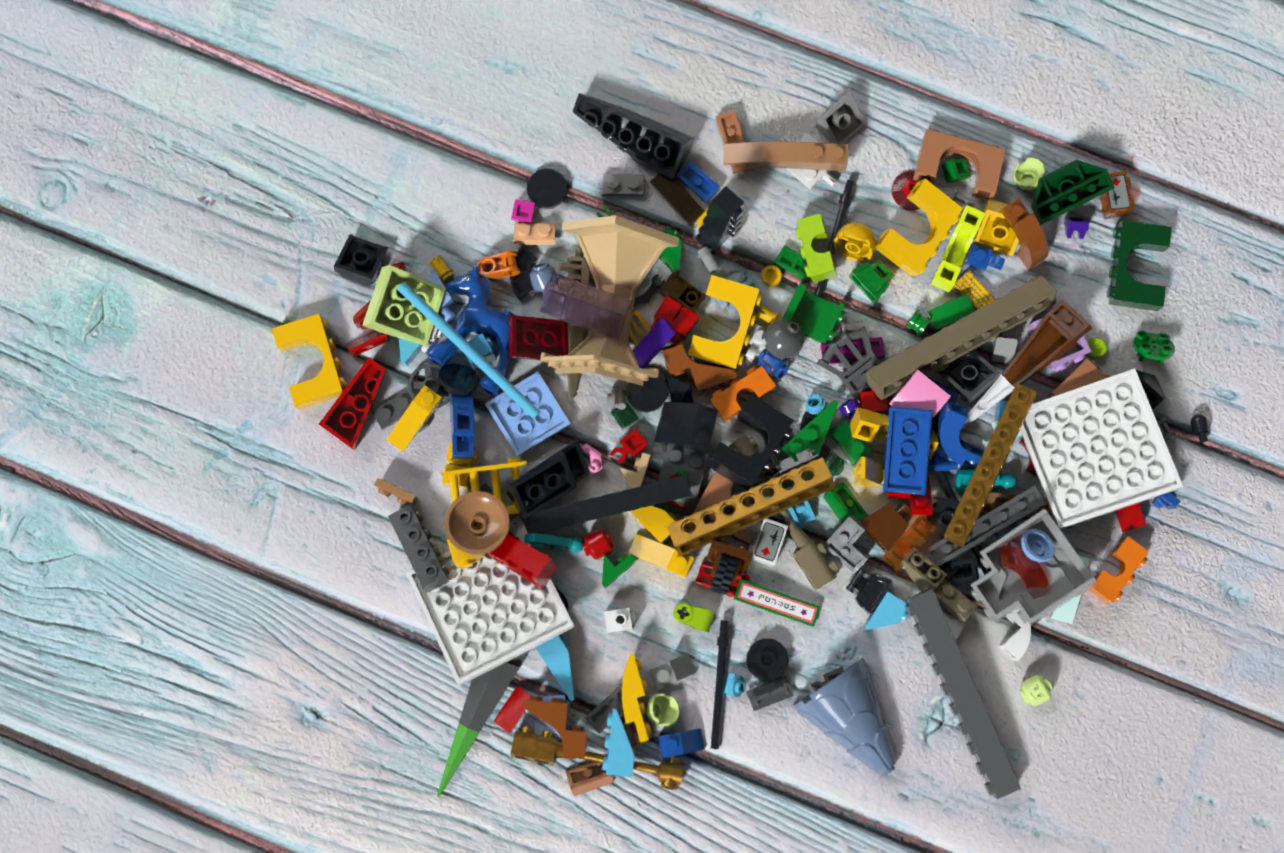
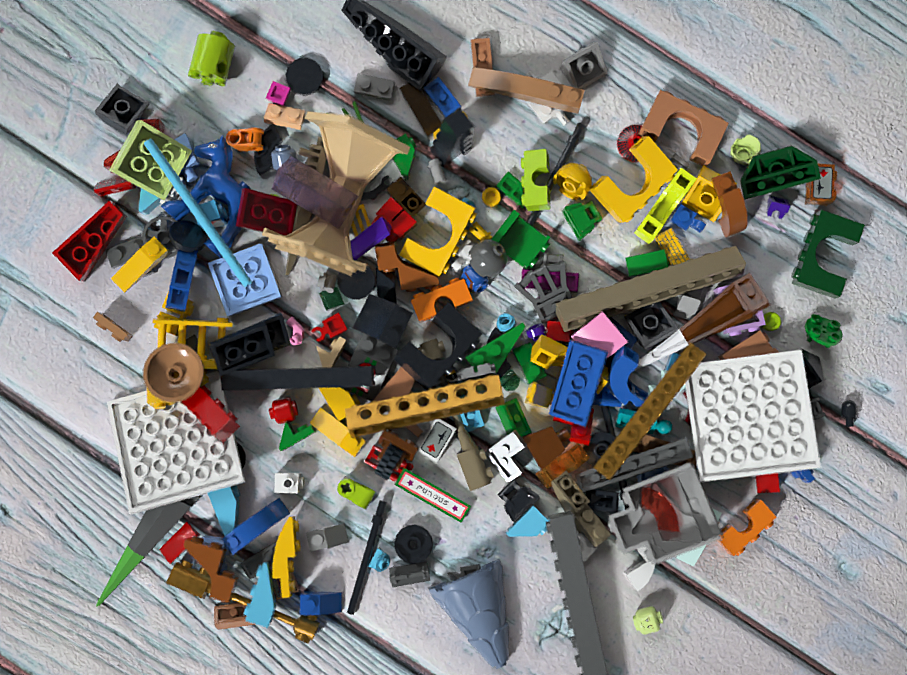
camera: 10 degrees right, 5 degrees up
yellow arch [272,314,347,410] -> none
dark grey brick [388,504,450,593] -> none
yellow pin [430,255,454,282] -> none
teal plate [524,533,584,553] -> none
yellowish green hair [646,693,679,726] -> none
green wheel [906,310,931,336] -> none
green slope [942,158,971,183] -> none
light blue hat [1021,528,1055,563] -> none
none -> lime cylinder [188,31,235,86]
none -> blue arch [221,498,290,555]

